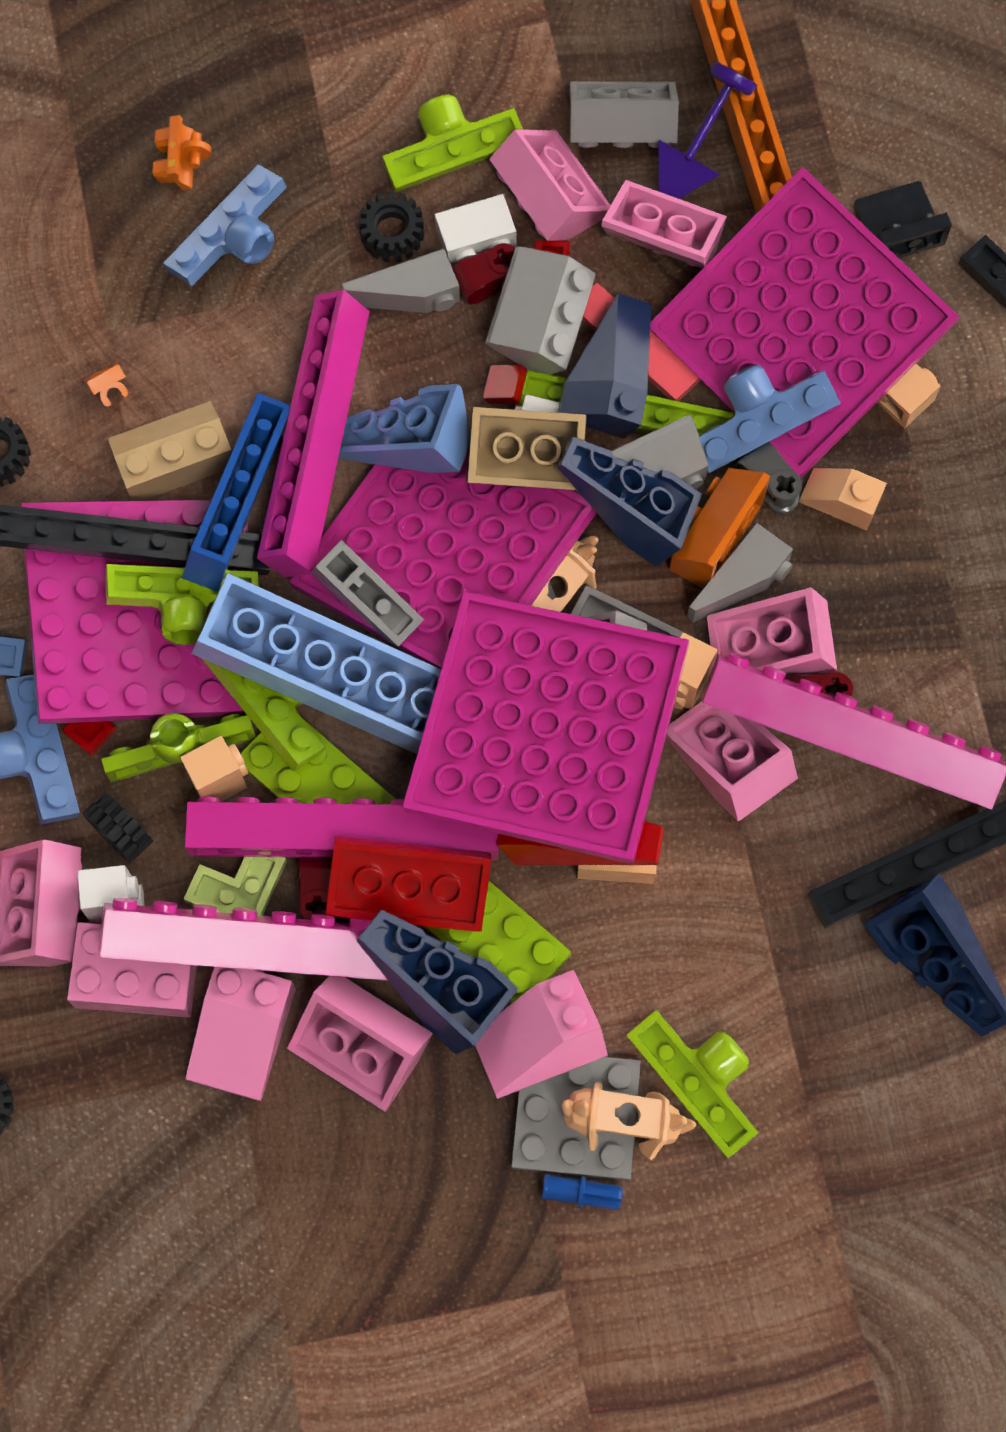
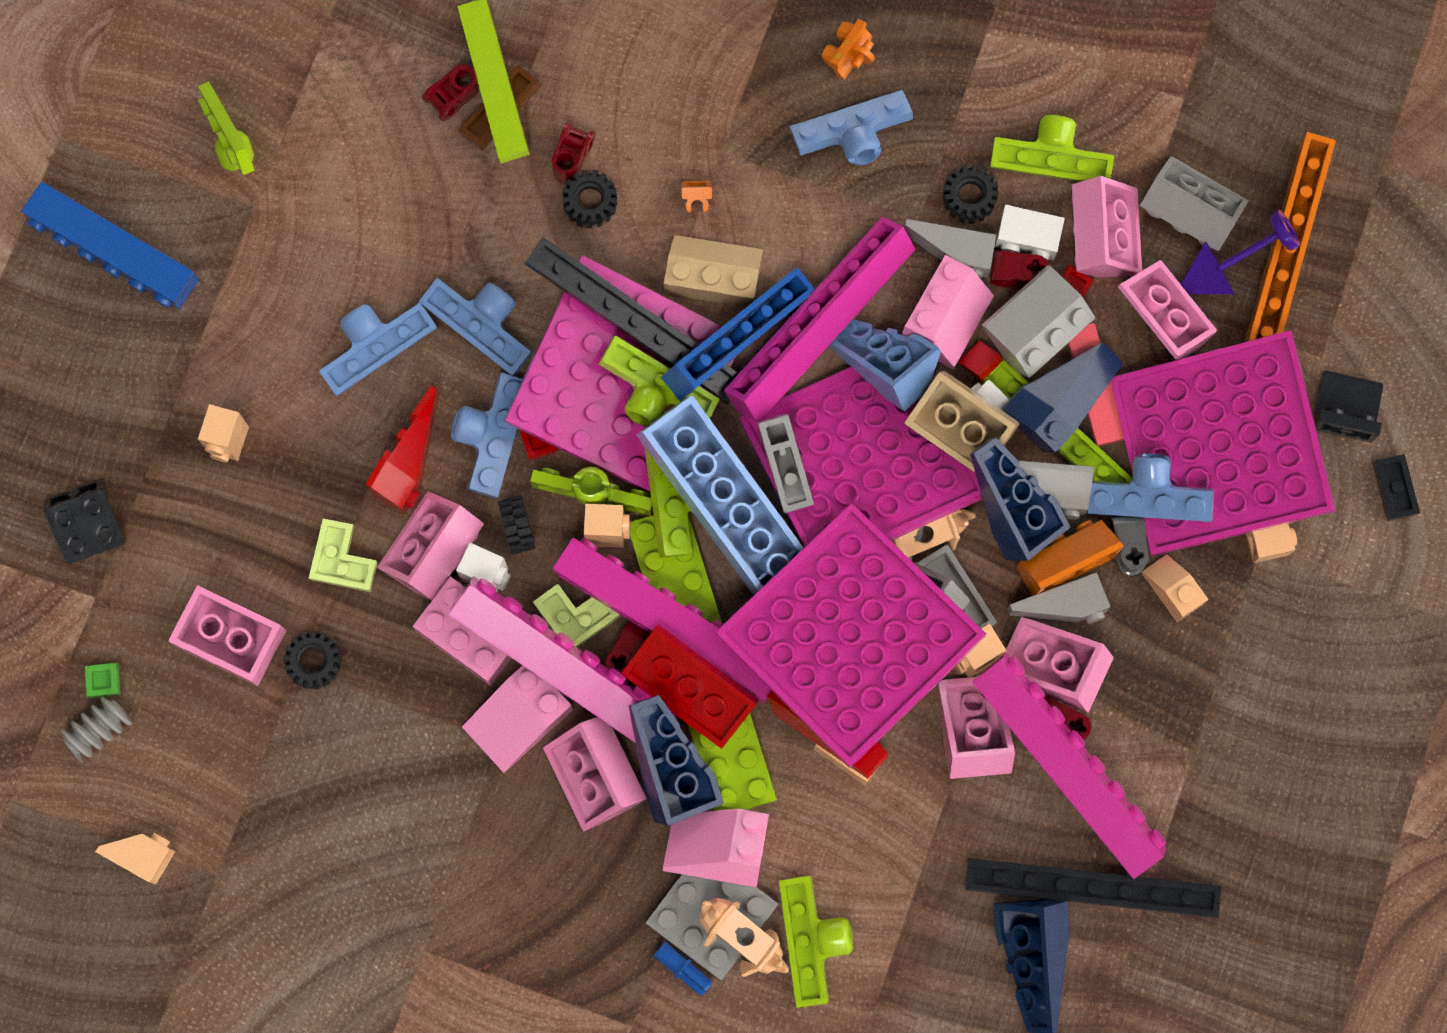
camera: 30 degrees right, 5 degrees up
none -> bright pink slope [902,255,994,369]

